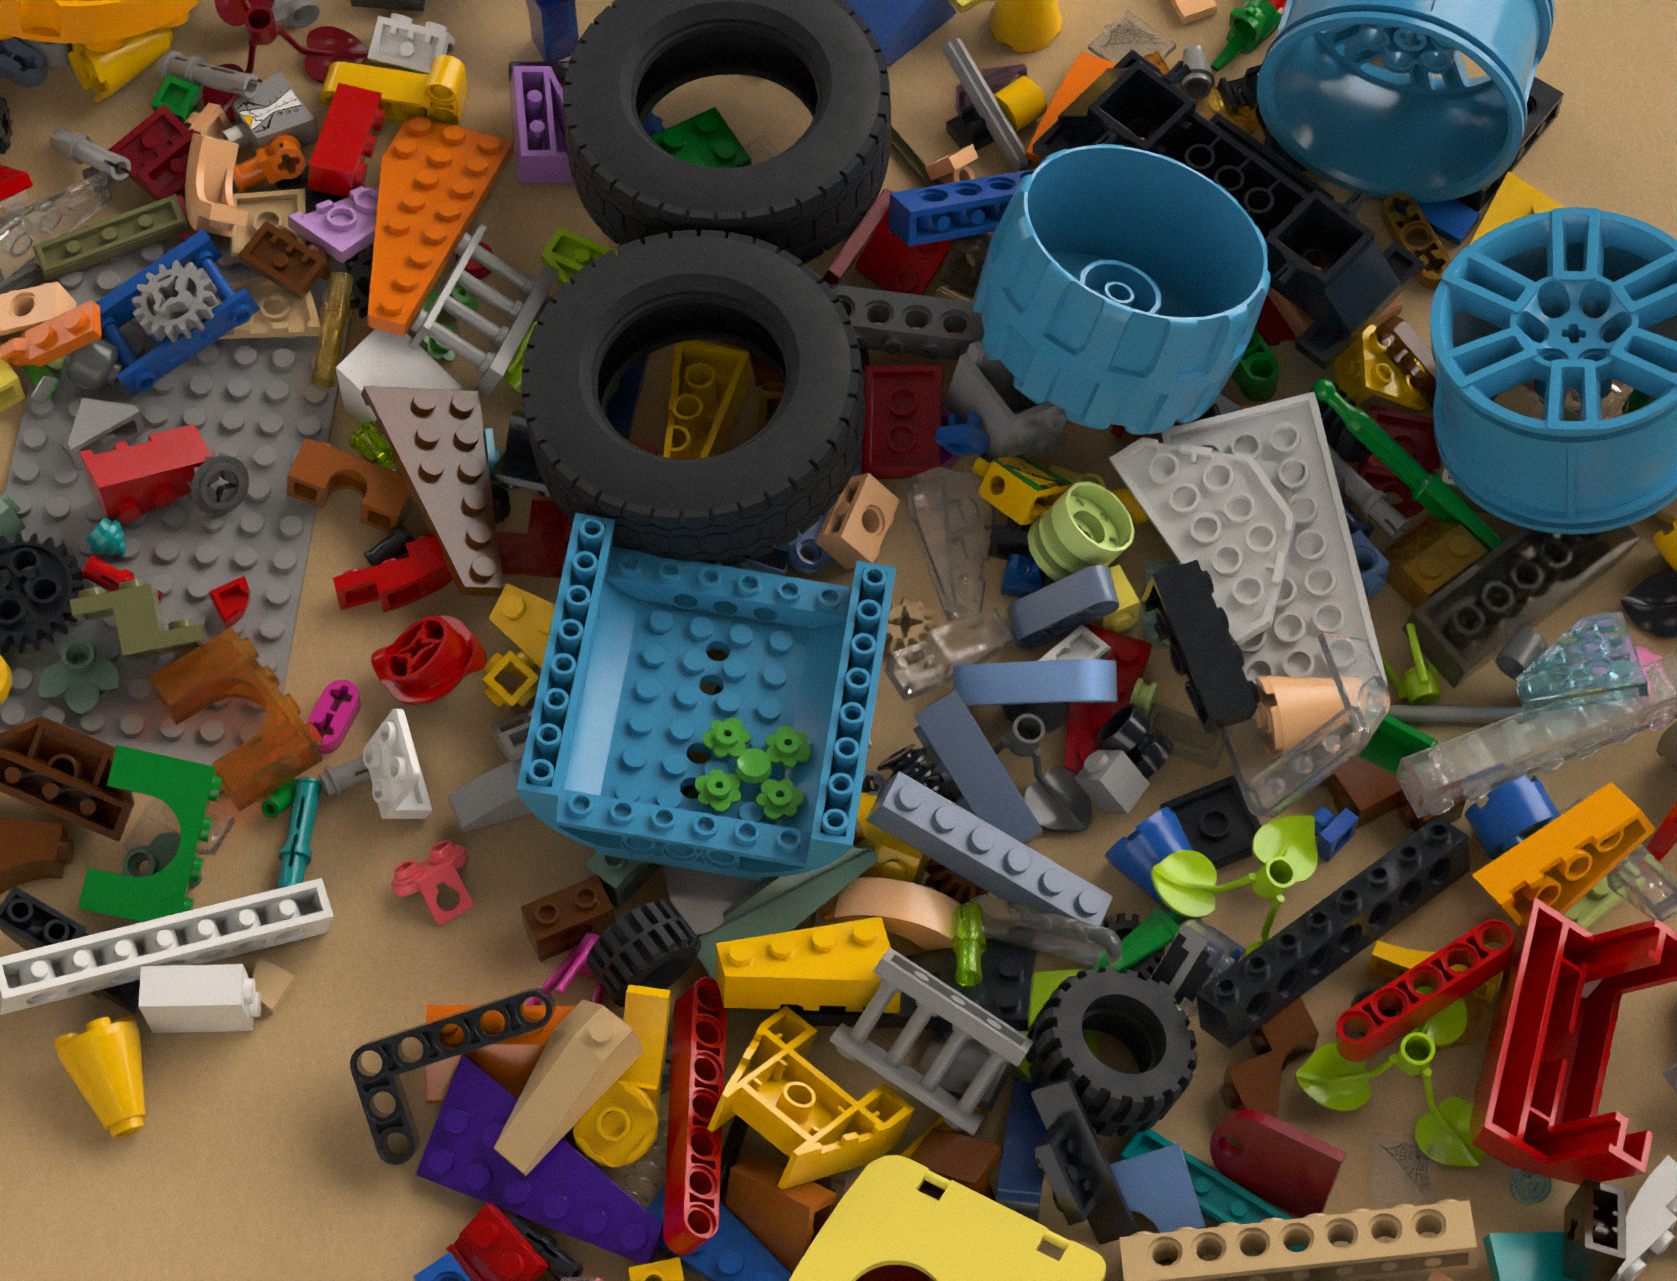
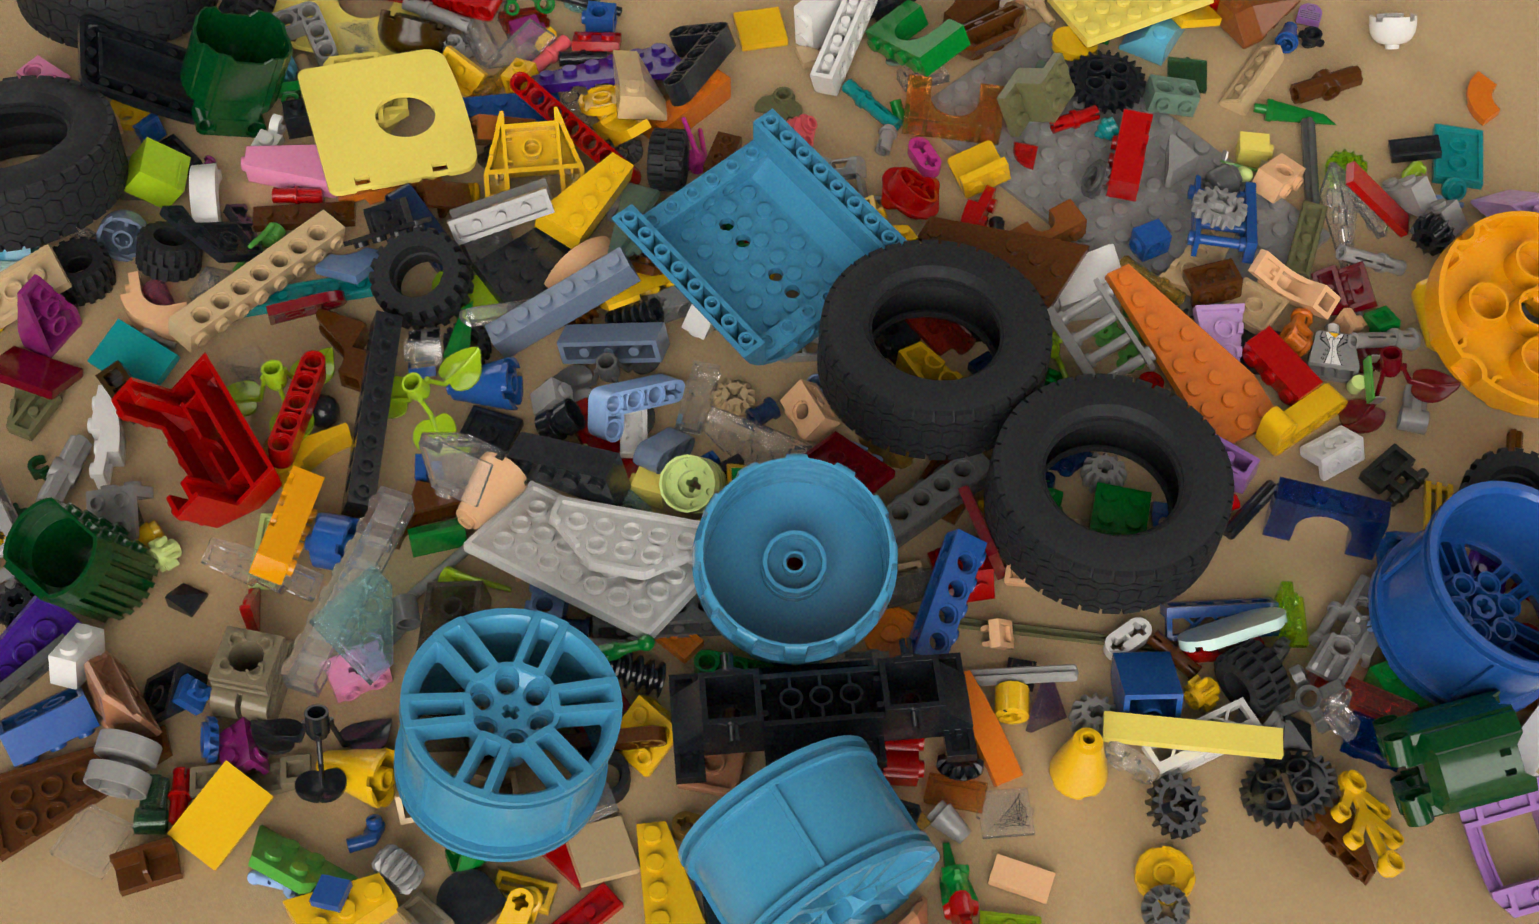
camera: 130 degrees right, 5 degrees down
orange hinge [0,300,102,369] -> none
white bracket [363,708,432,819] -> none
bright green plant [695,718,811,821] -> none
clear neon green pin [952,902,986,986] -> none
none -> yellow tile [733,7,788,52]
none -> dark blue bush [745,397,781,430]
none -> olive plate [754,87,803,121]
none -> light grey piece [829,156,882,204]
none -> yellow bracket [947,140,1011,199]
none -> light grey gear [1068,692,1117,736]
none -> blue brick [1129,218,1172,262]
none -> piece [1346,354,1386,404]

